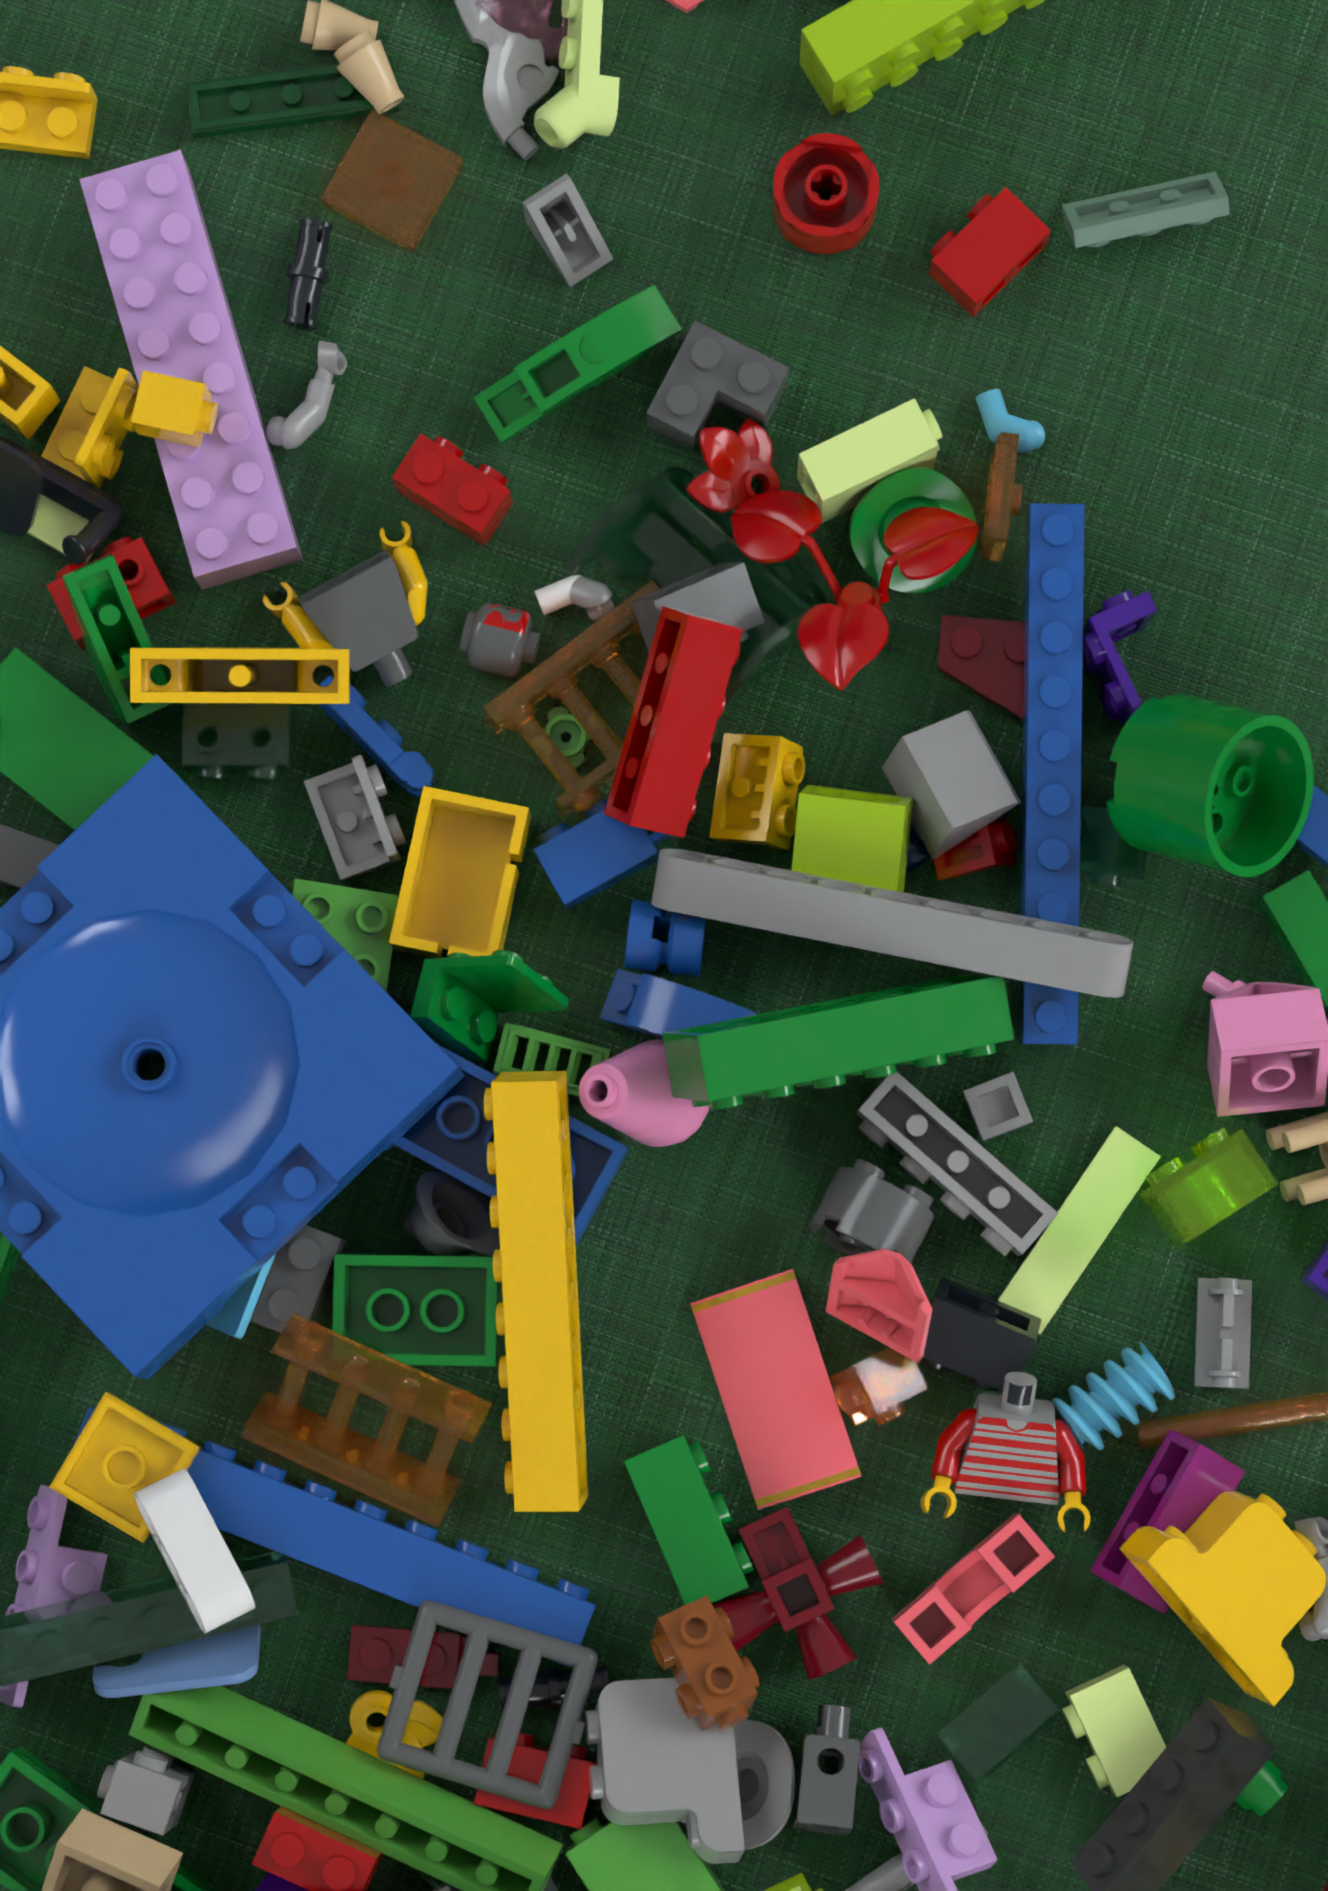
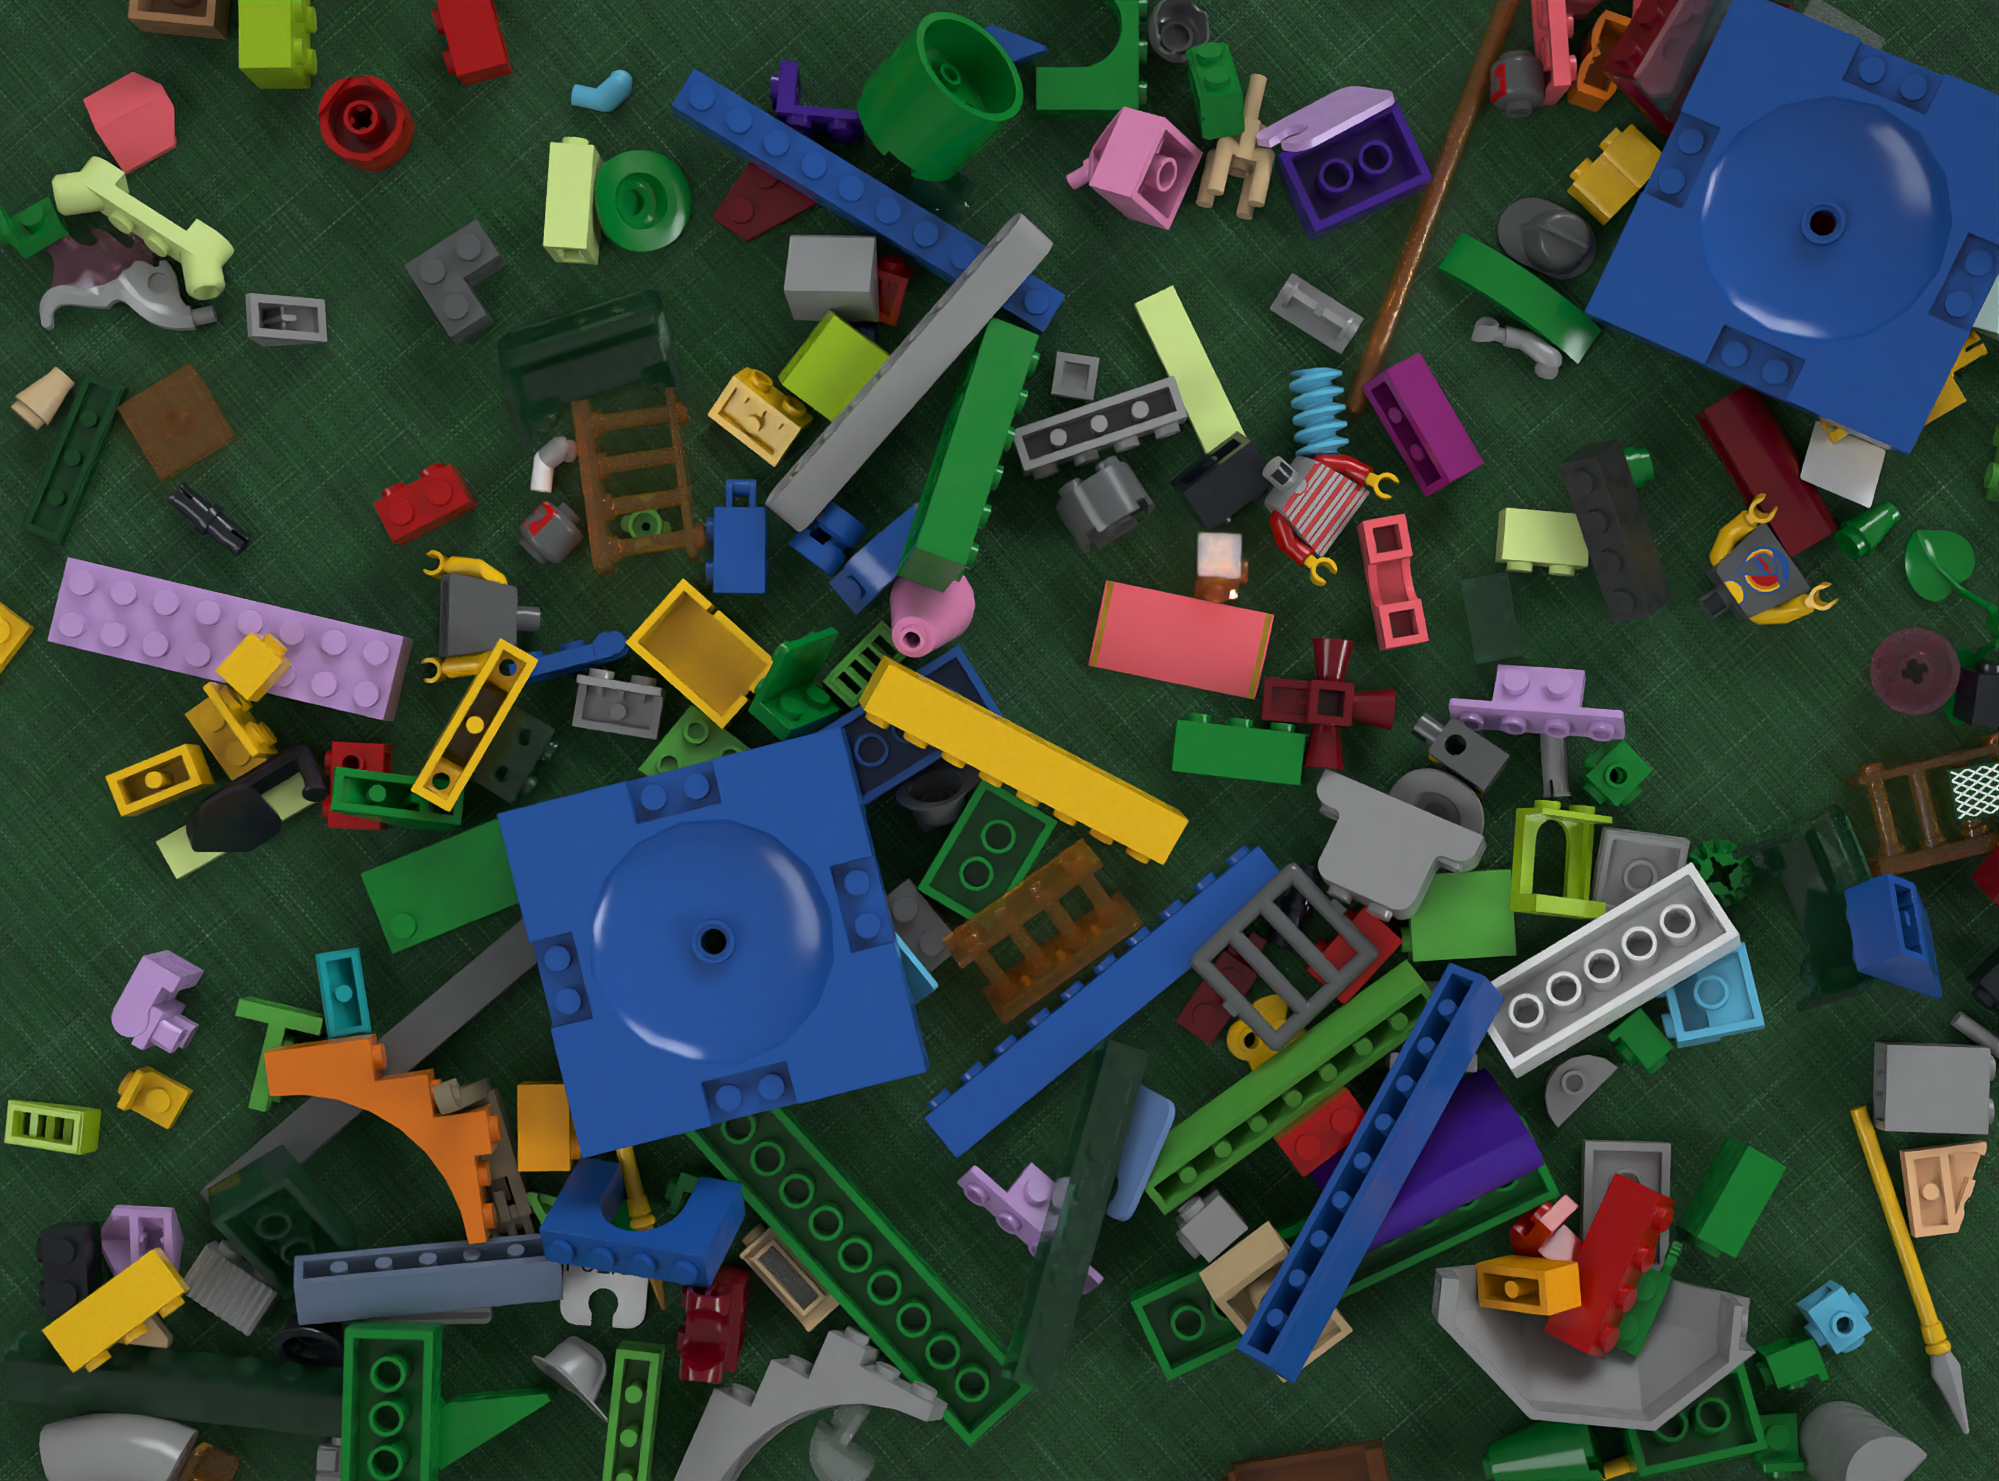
camera: 75 degrees left, 5 degrees up
yellow tile [49,1392,201,1543] -> none
white beam [134,1468,256,1634] -> none
light grey arm [266,340,347,449] -> none
tan cone [334,31,405,115] -> none
green slope [473,285,683,443] -> none
red brick [604,606,743,838] -> none
brick [631,562,765,652] -> none
dark orange brick [650,1595,759,1731] -> none
red plate [686,418,780,513] -> none
red plant [730,491,979,691] -> none
coral slope [826,1249,933,1363] -> none
clear orange plate [980,432,1023,561] -> none
yellow brick [1119,1491,1326,1706] -> none
clear neon green brick [1139,1127,1278,1248] -> none

